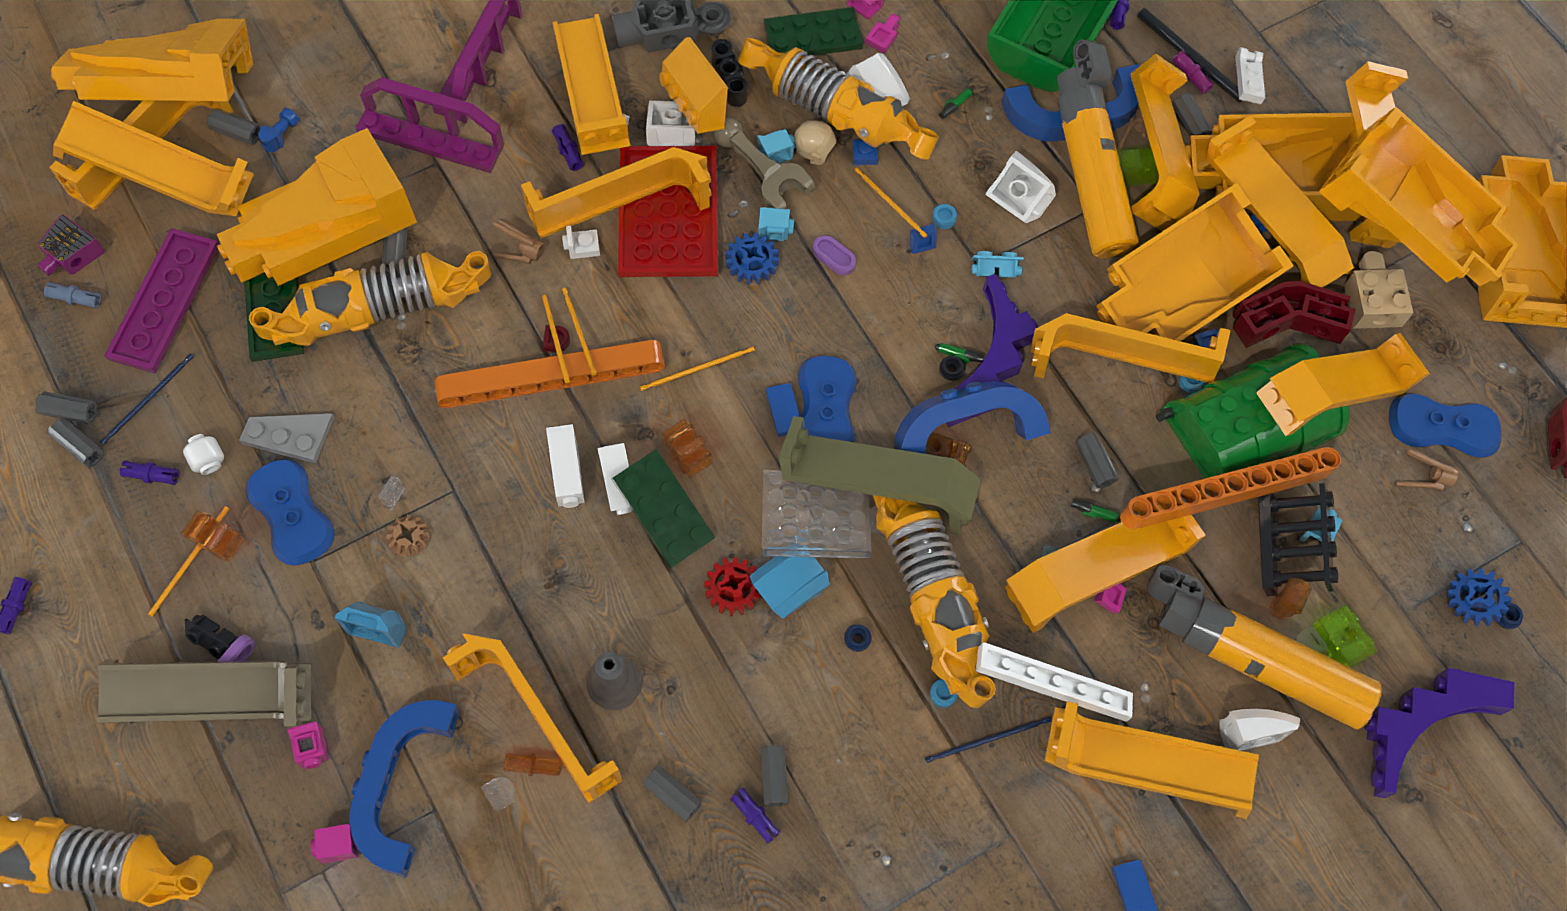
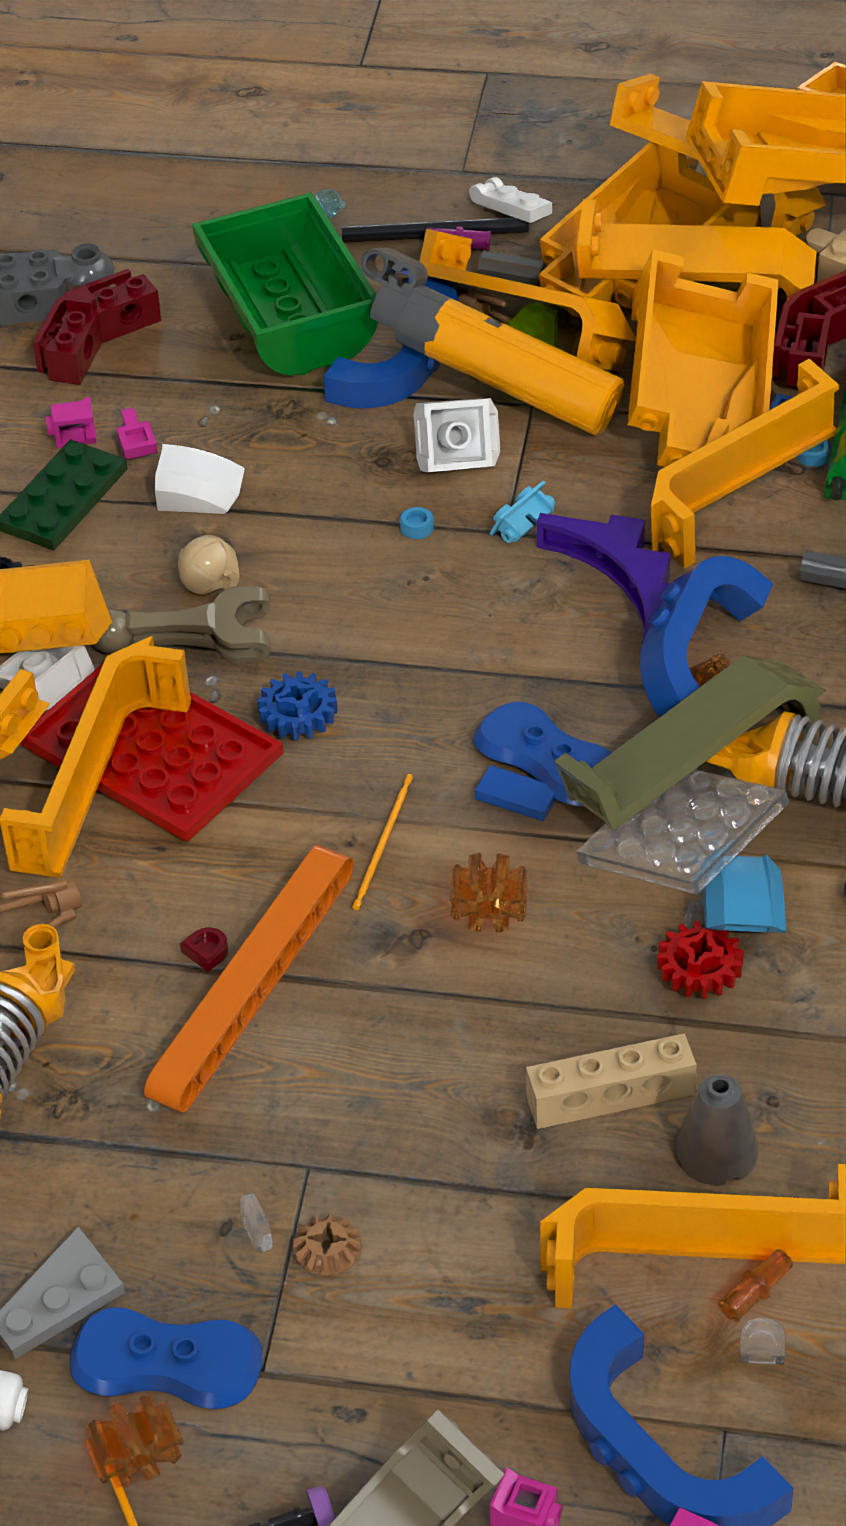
camera: 45 degrees left, 20 degrees down
dark azure slope [335,602,407,648] -> none
light orange piece [542,294,570,383] -> none
white slope [546,424,585,508] -> none
white bracket [562,225,600,259] -> none
light orange piece [562,288,597,376] -> none
white slope [598,443,633,515] -> none
dark green plate [611,449,715,568] -> none
light orange piece [738,38,939,160] -> none
medium azure window [757,129,796,164] -> none
medium azure window [758,207,794,241] -> none
medium lavender tile [813,235,856,275] -> none
blue plate [852,140,878,165] -> none
light orange piece [854,167,927,238] -> none
blue plate [910,224,937,254] -> none
piece [935,343,984,363] -> none
piece [939,88,973,119] -> none
black plate [939,356,965,381] -> none
none -> tan brick [526,1033,697,1129]

